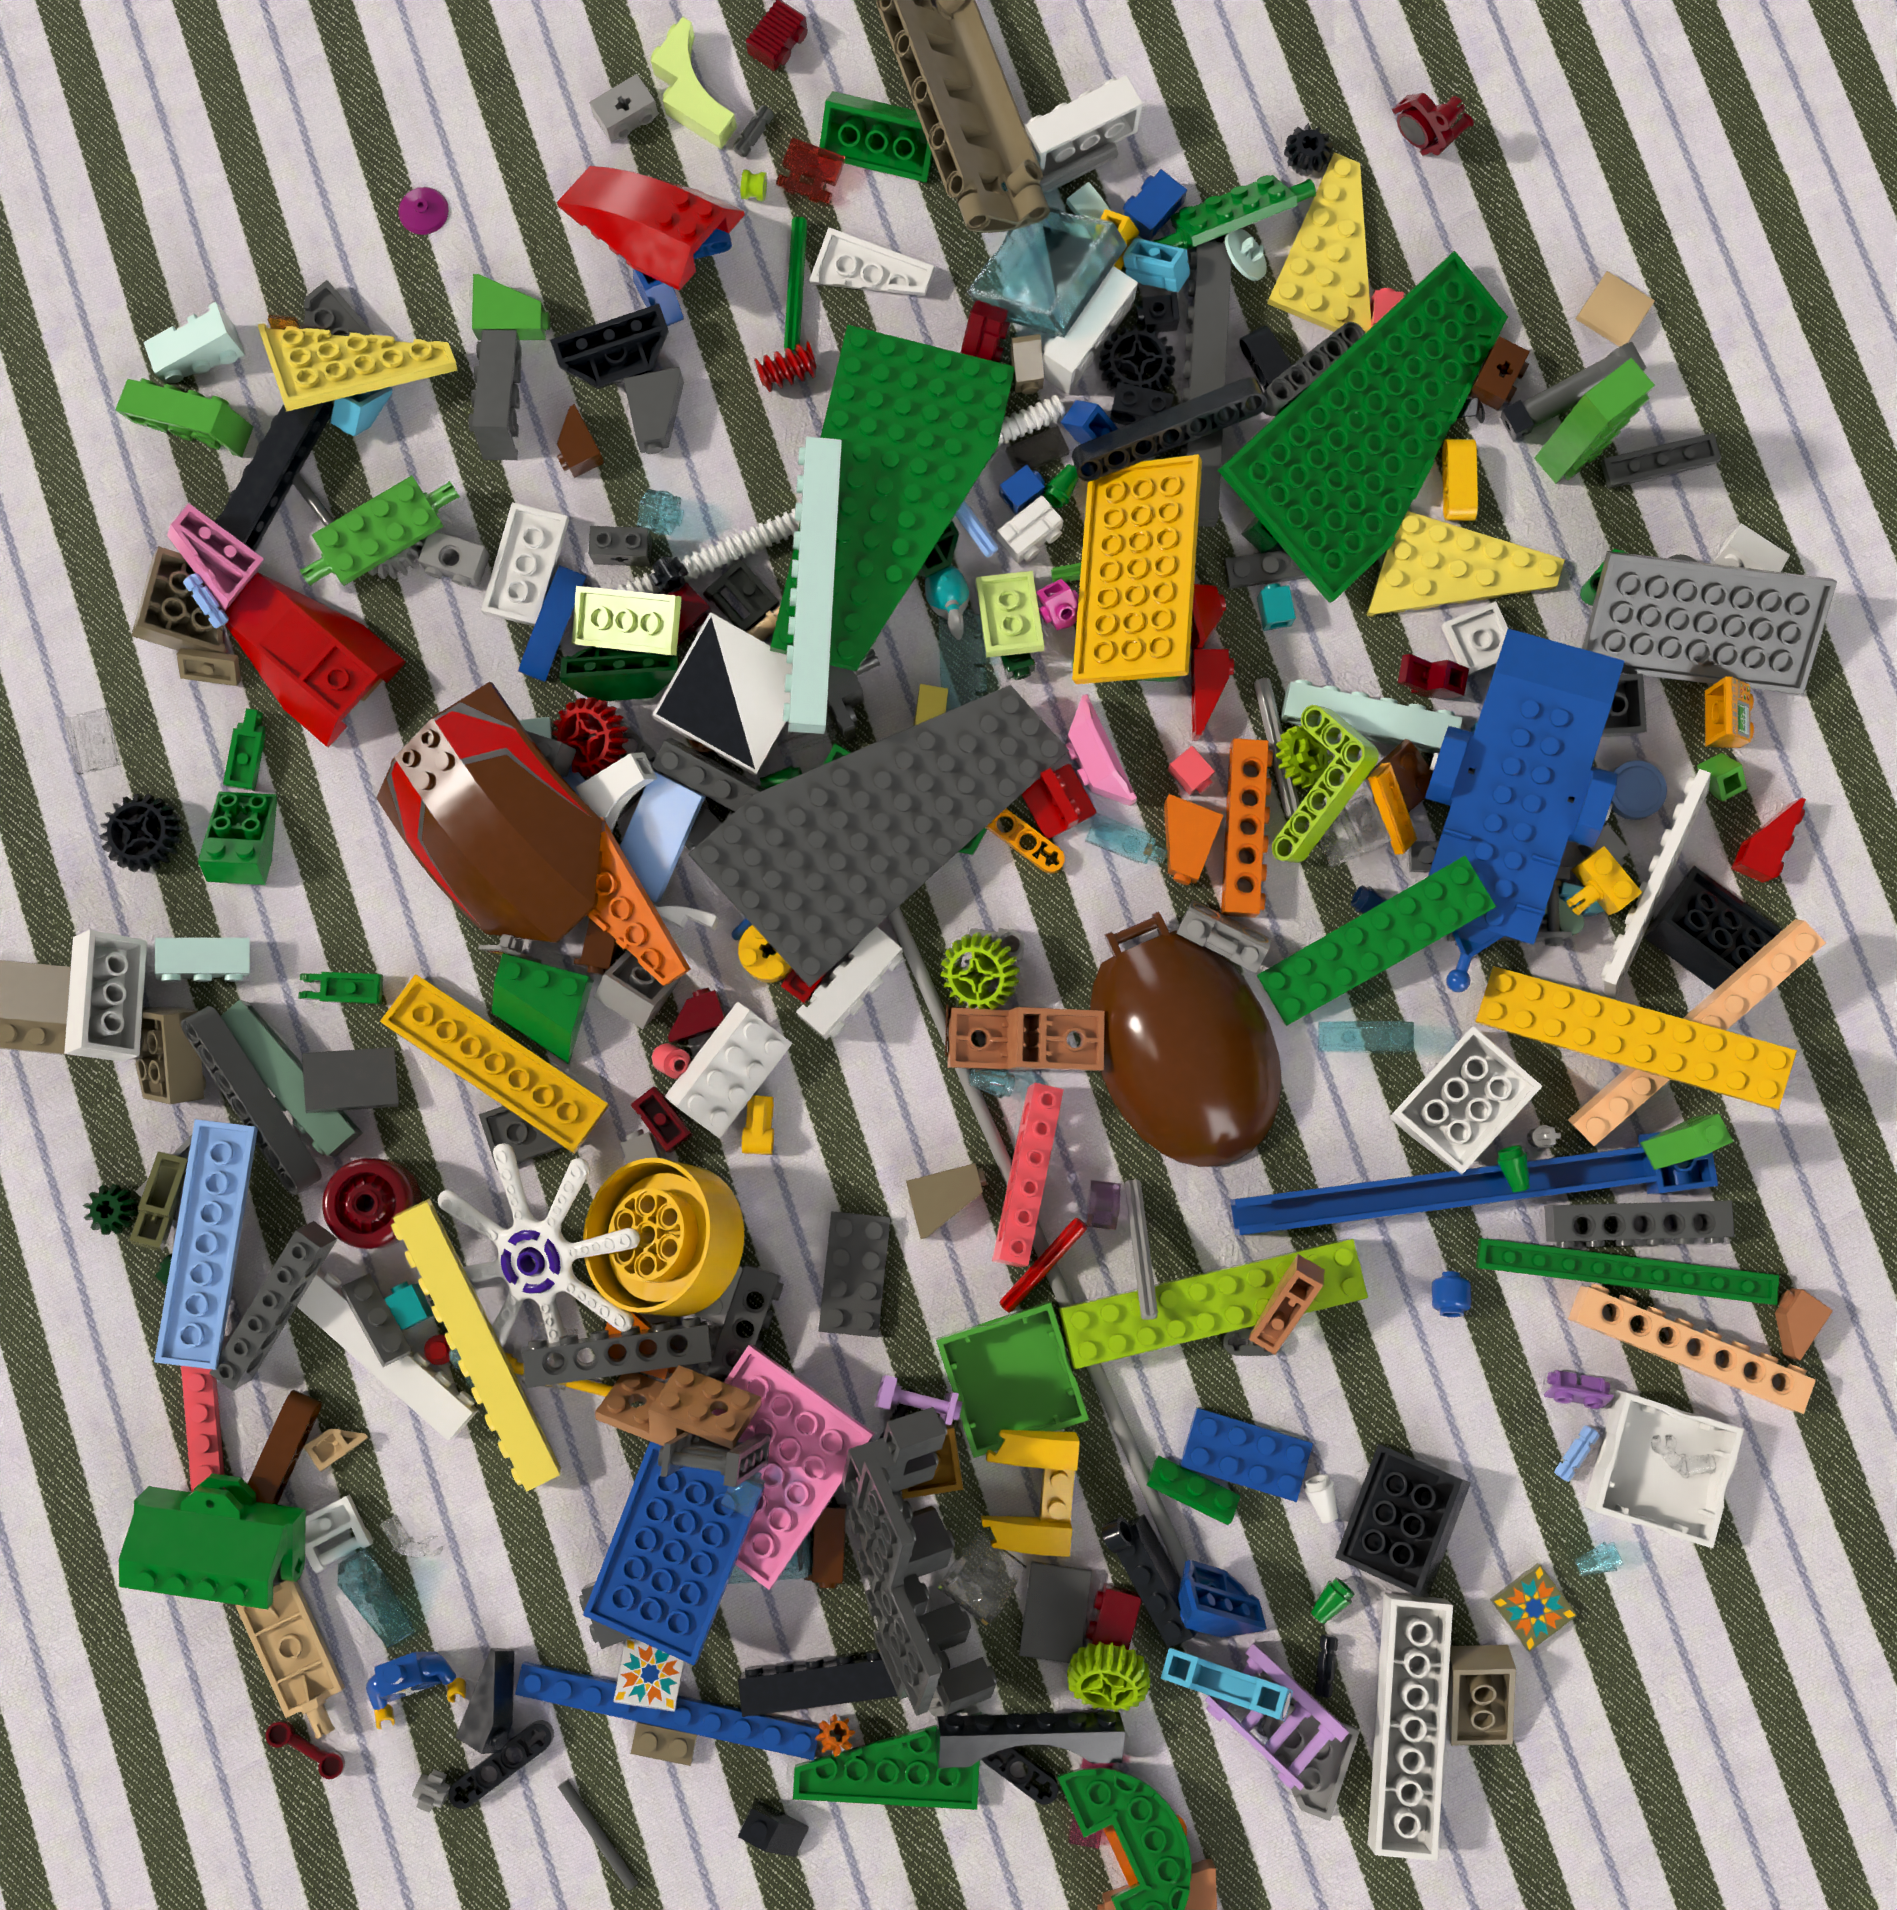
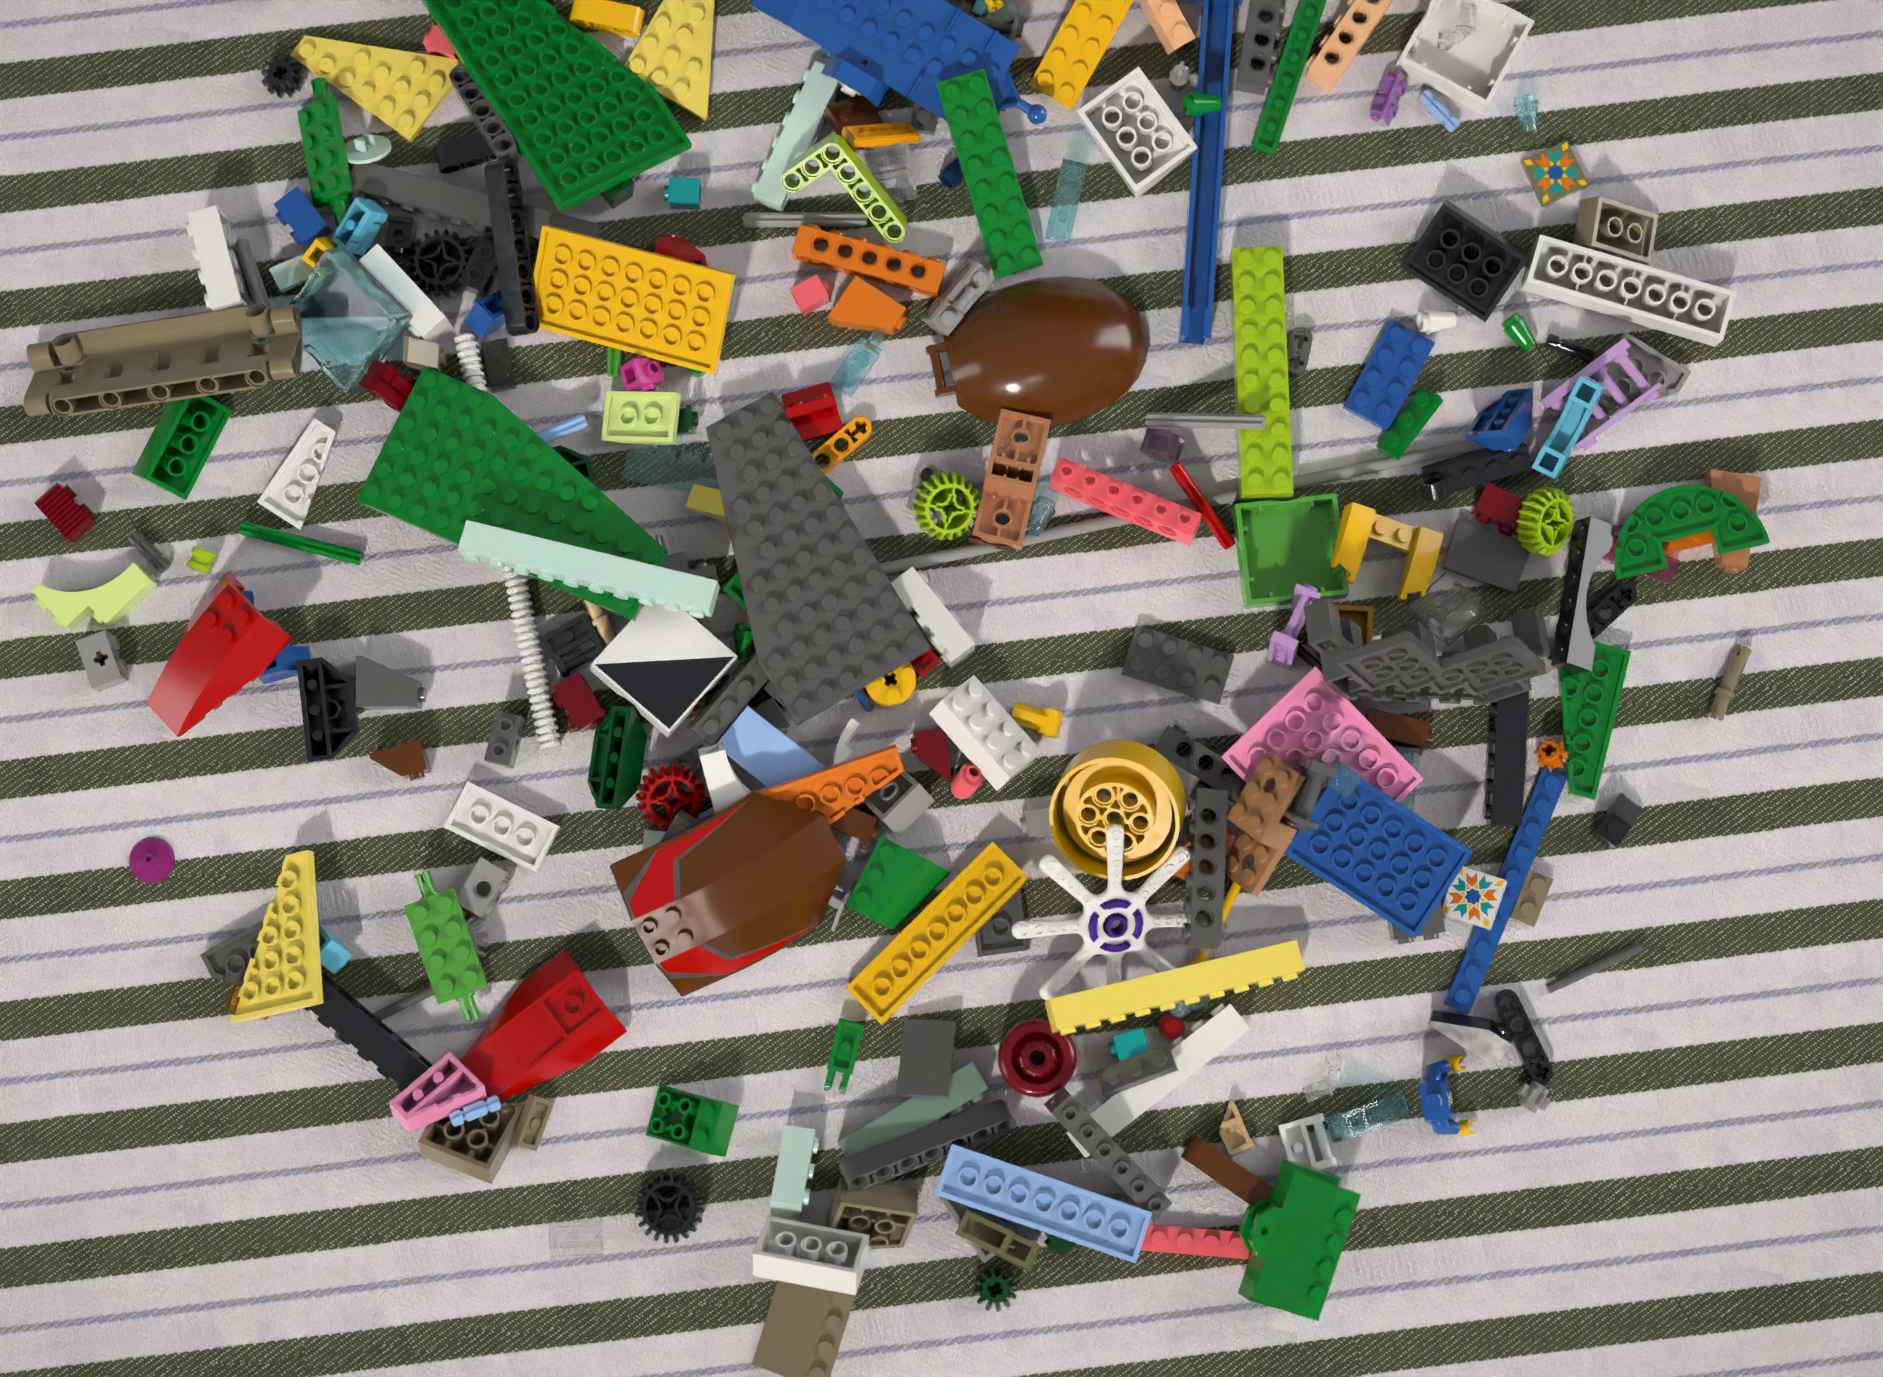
camera: 75 degrees left, 0 degrees up
bright green wedge [115,378,254,458] -> none
light aqua wedge [144,301,245,384] -> none
green hinge [223,708,266,791] -> none
tan plate [235,1580,345,1739] -> none
dark red bar [266,1720,345,1779] -> none
dark grey wedge [468,330,522,460] -> none
bright green slope [472,274,551,340] -> none
blue slope [518,565,587,682] -> none
yellowish green plate [572,586,682,656] -> none
dark red brick [631,1086,694,1153] -> none
clear light blue brick [637,489,684,535] -> none
black gear [650,557,689,593] -> none
red piece [754,341,817,392] -> none
clear red plate [776,138,845,204] -> none
dark tan slope [906,1163,987,1239] -> none
teal hair [925,565,970,640] -> none
white brick [996,495,1064,563] -> none
blue brick [999,465,1045,515] -> none
green cone [1043,464,1079,508] -> none
bright pink wedge [1065,694,1137,806] -> none
red slope [1191,649,1234,741] -> none
dark grey plate [1224,550,1308,589] -> none
nougat slope [1249,1254,1325,1355] -> none
lime gear [1275,725,1333,789] -> none
dark red brick [1397,654,1469,699] -> none
blue head [1432,1271,1471,1318] -> none
white plate [1441,601,1509,676] -> none

